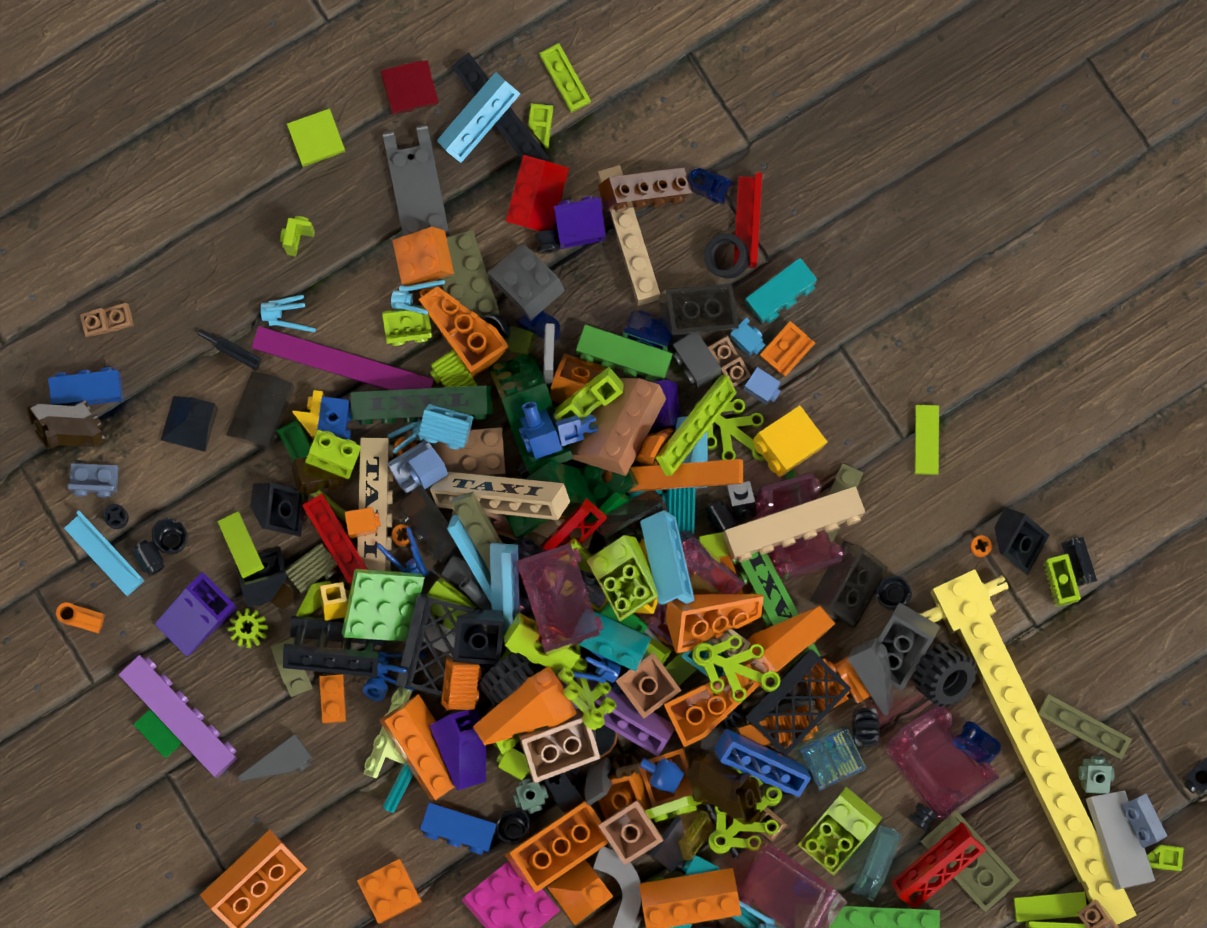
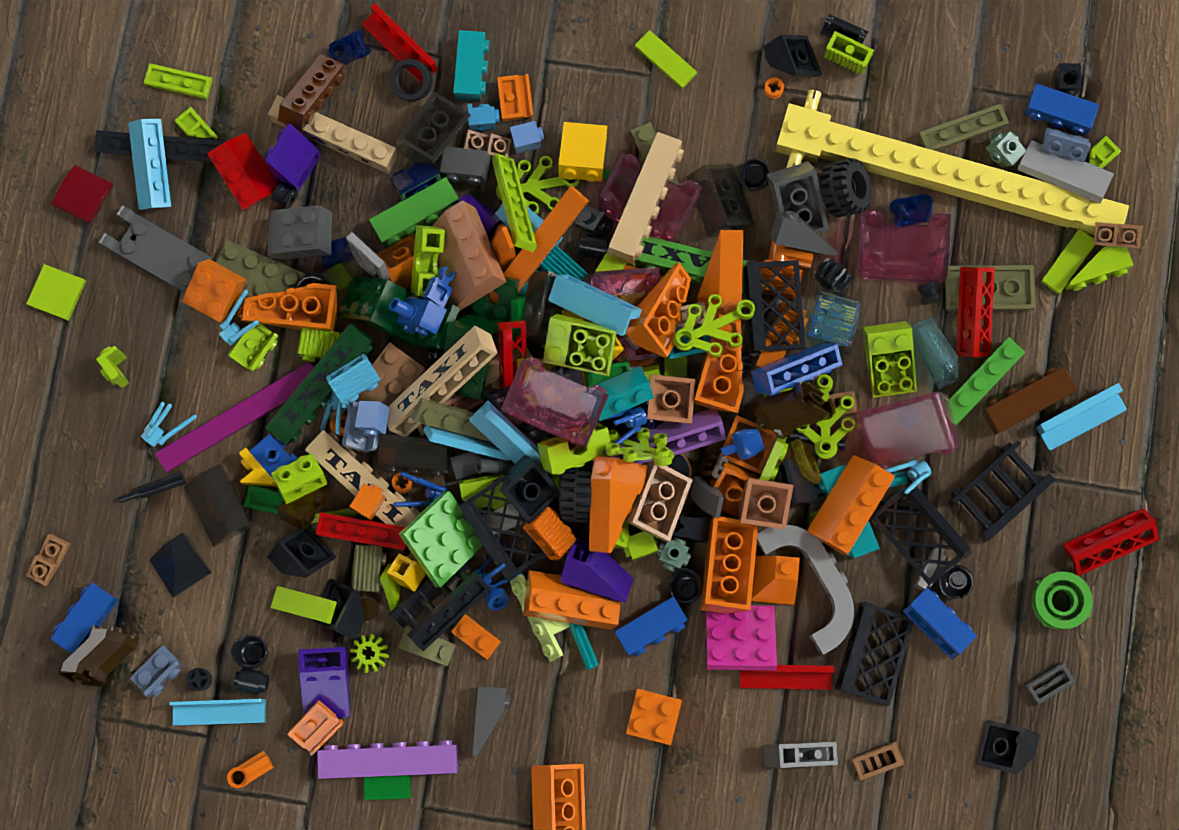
camera: 45 degrees left, 0 degrees up
none -> orange plate [287,700,344,756]
none -> blue brick [1024,83,1099,135]

